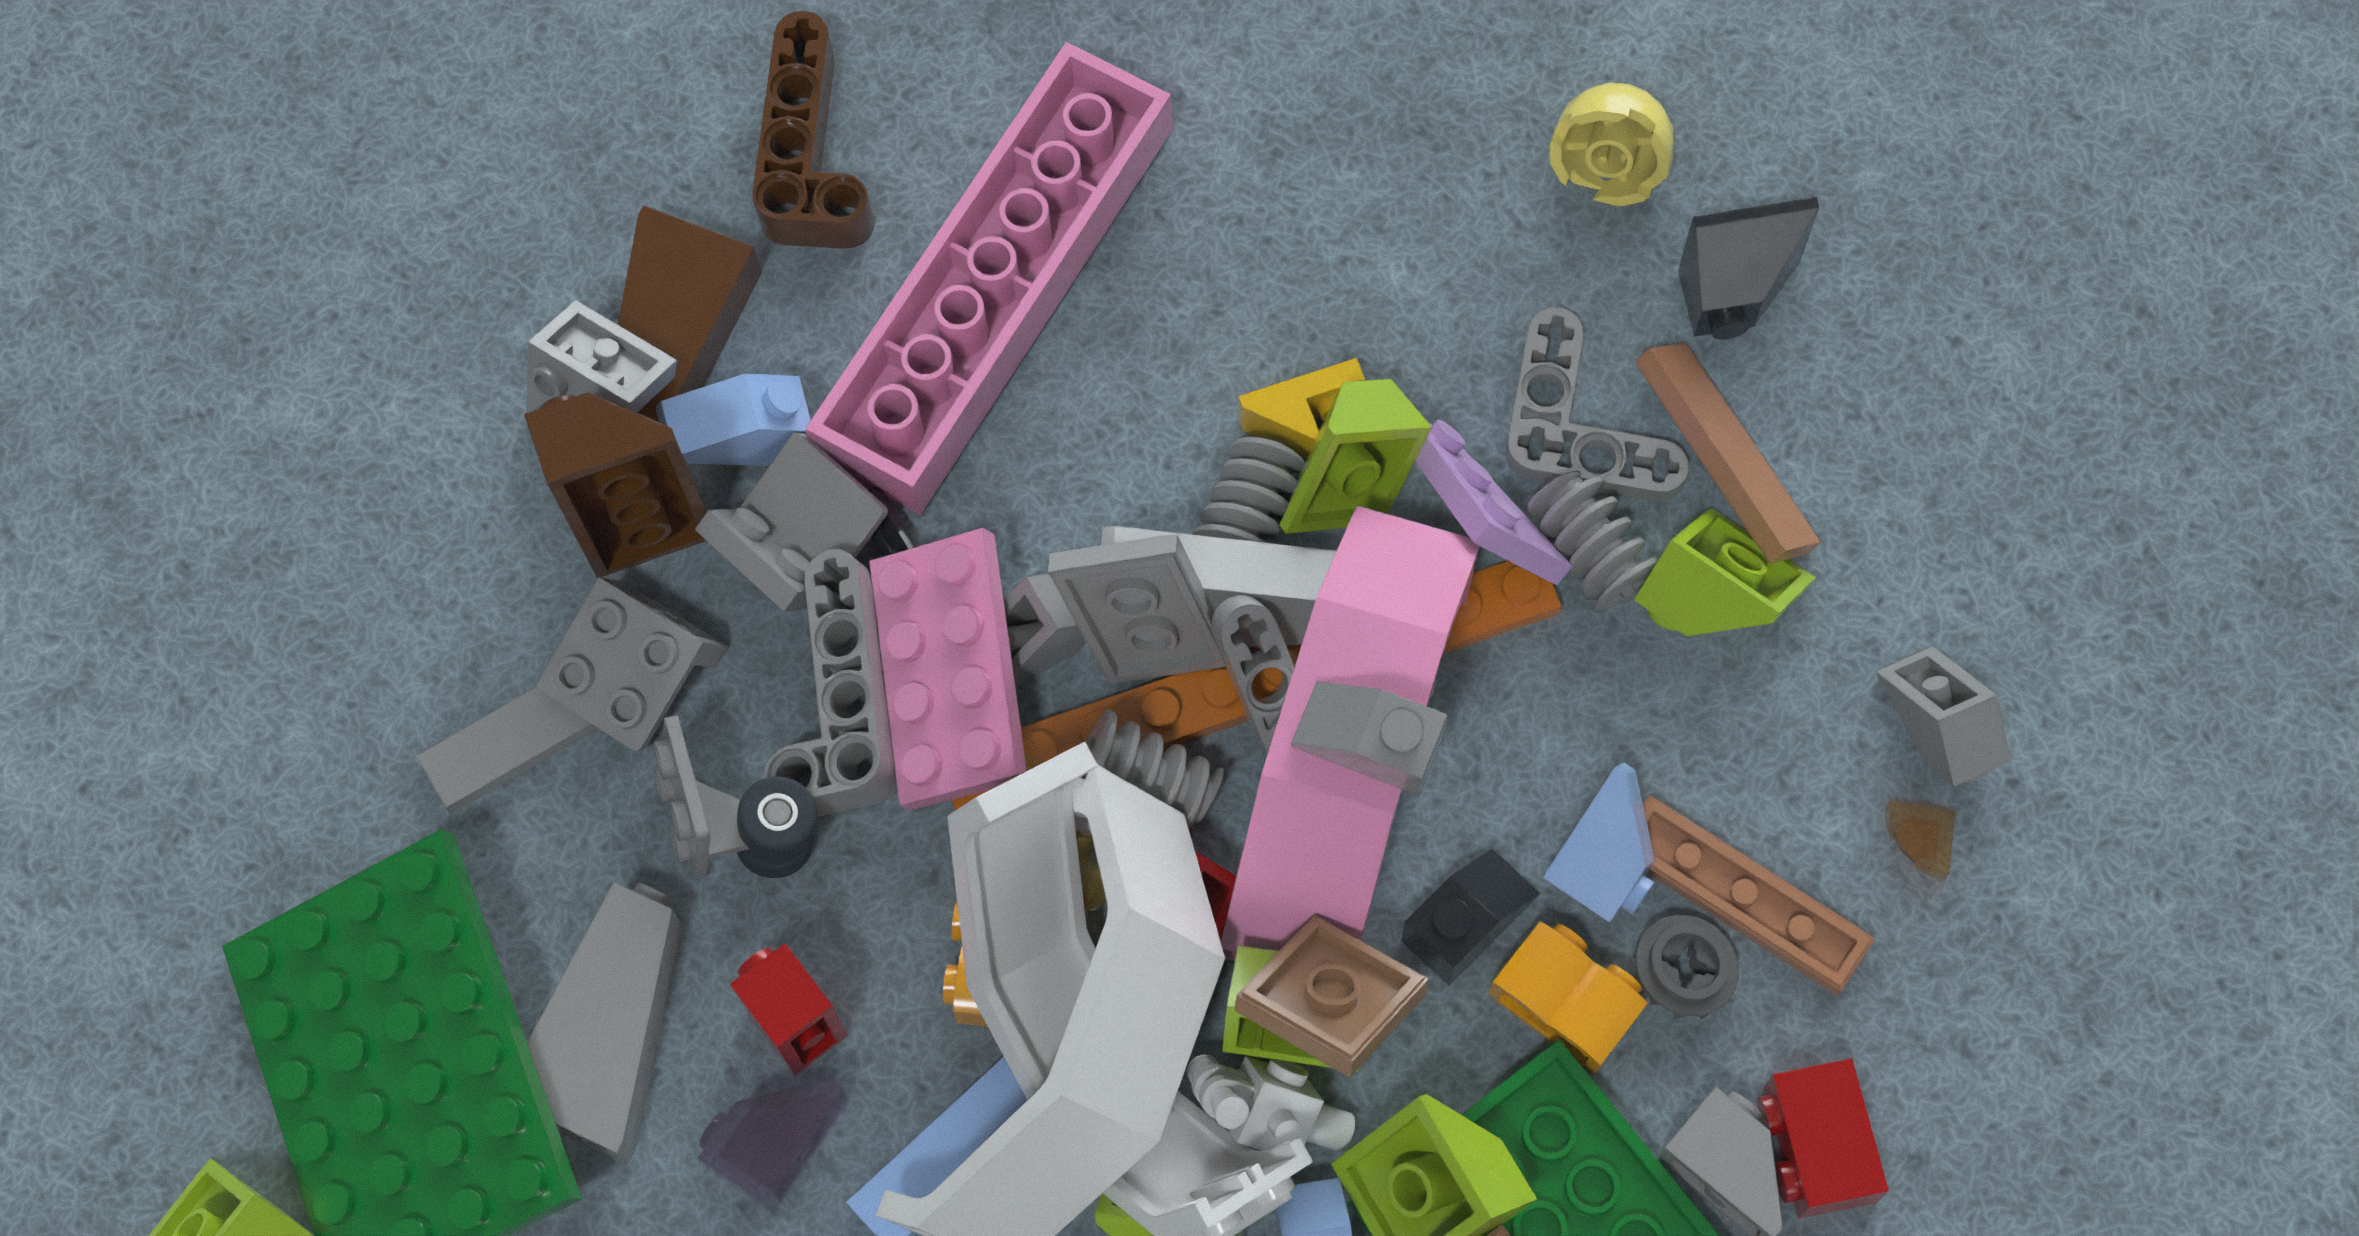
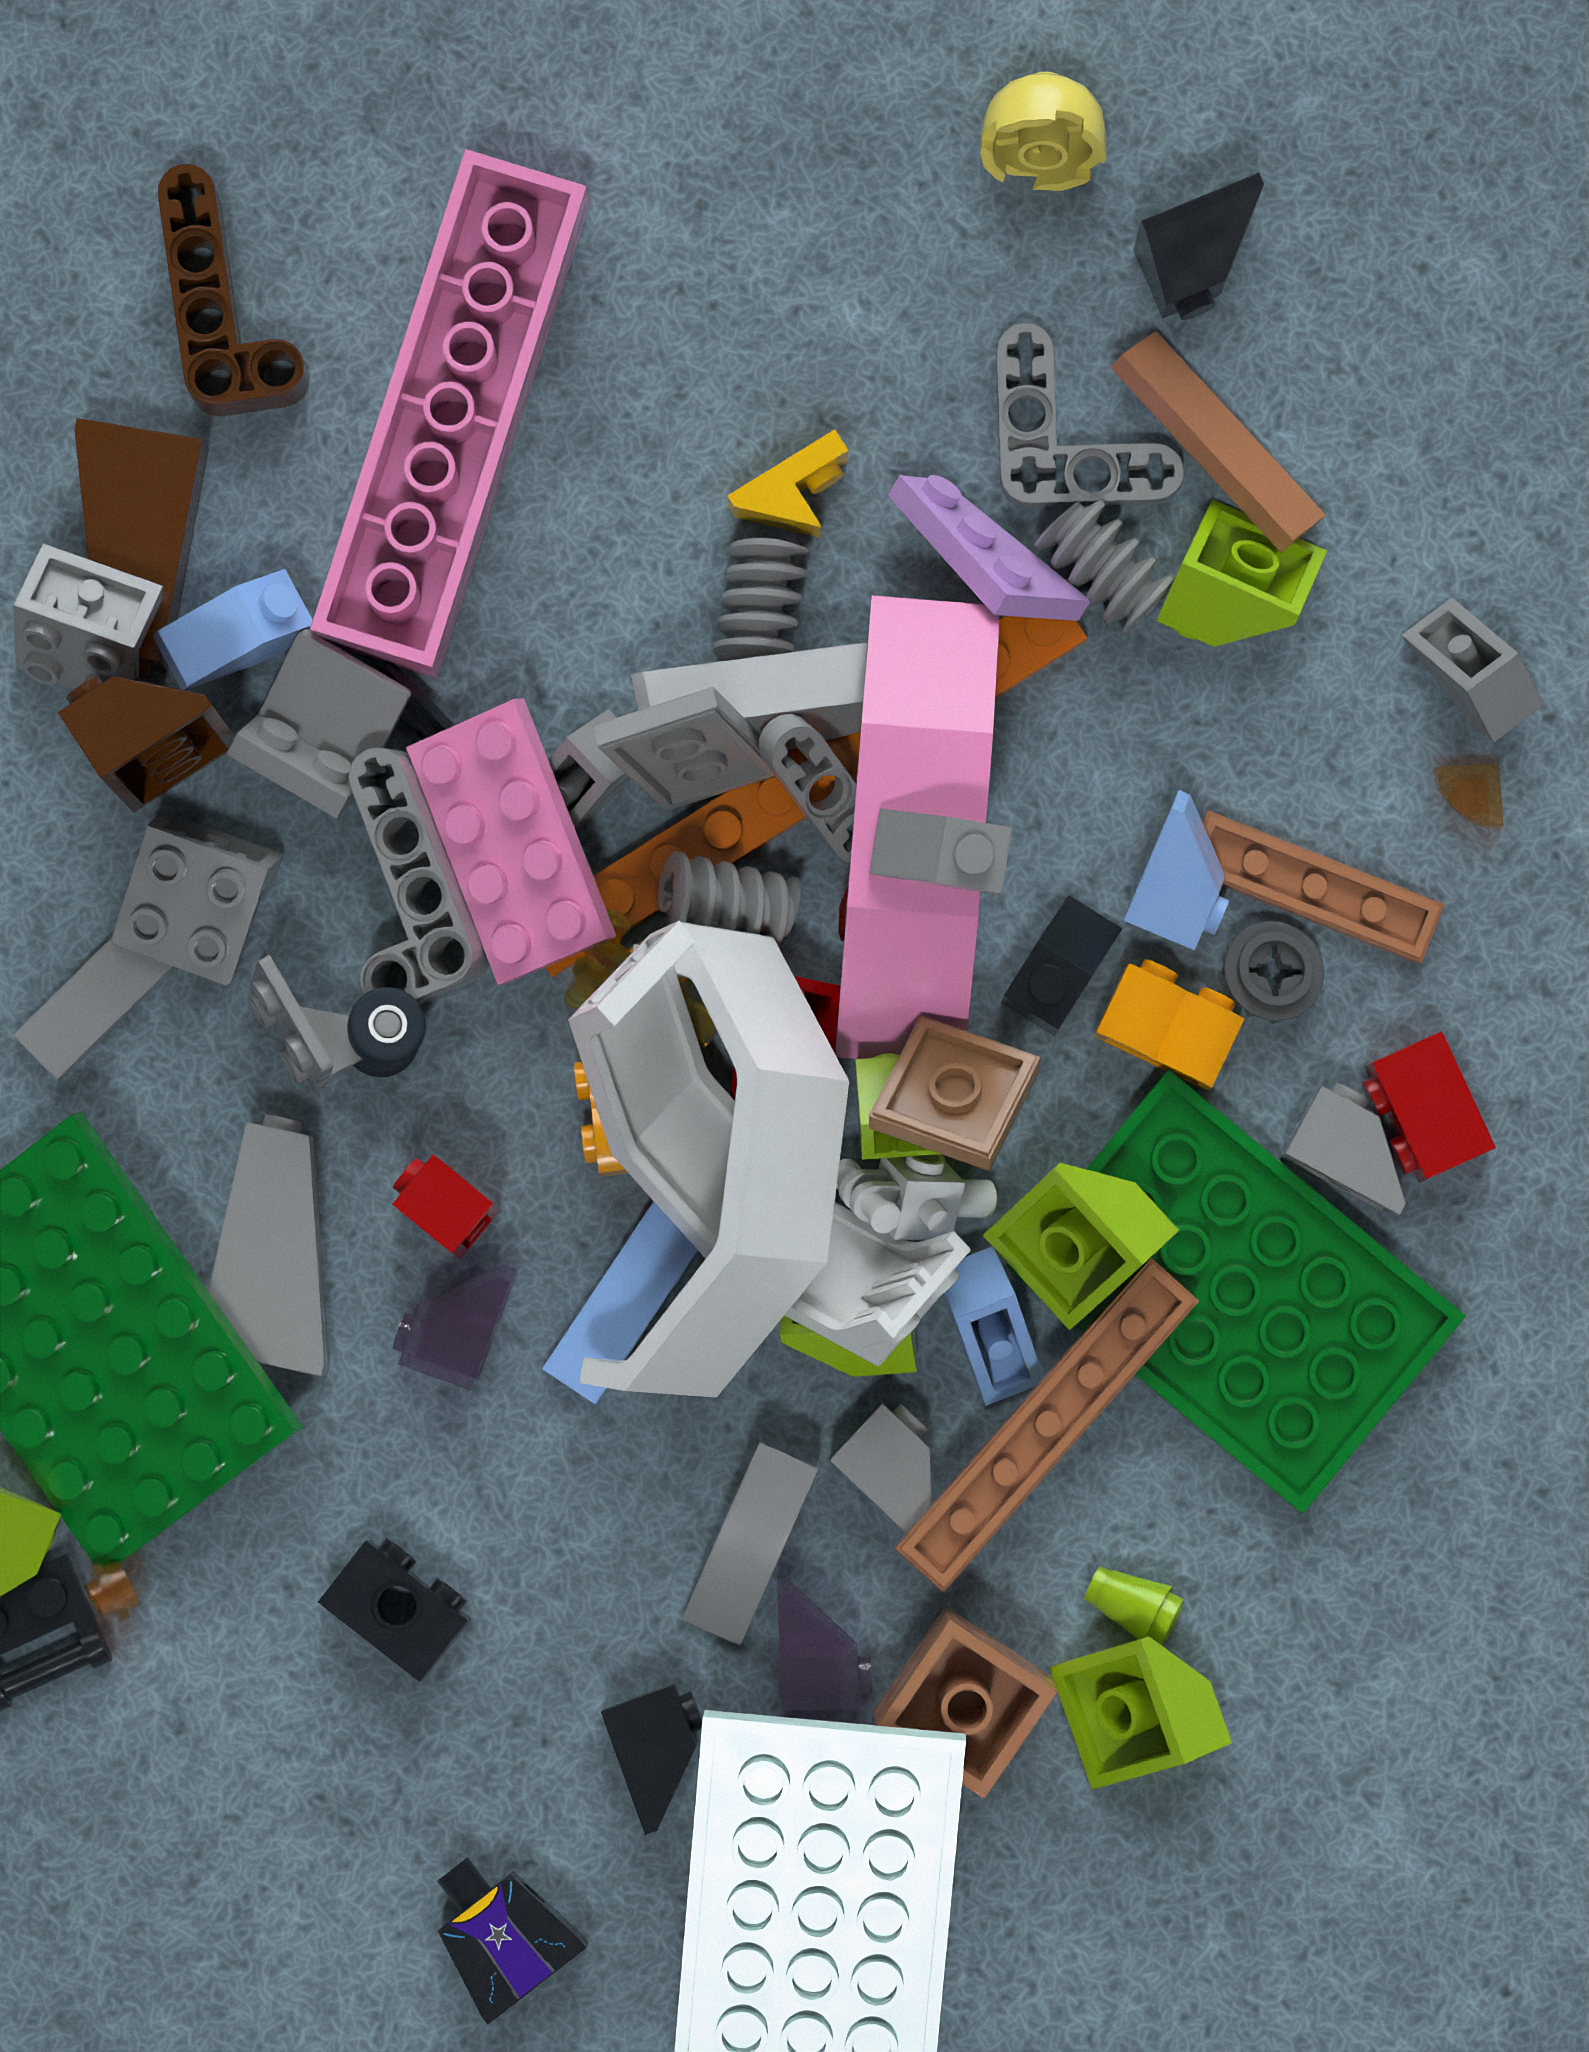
camera: 15 degrees left, 15 degrees up
lime slope [1279,379,1432,534] -> none

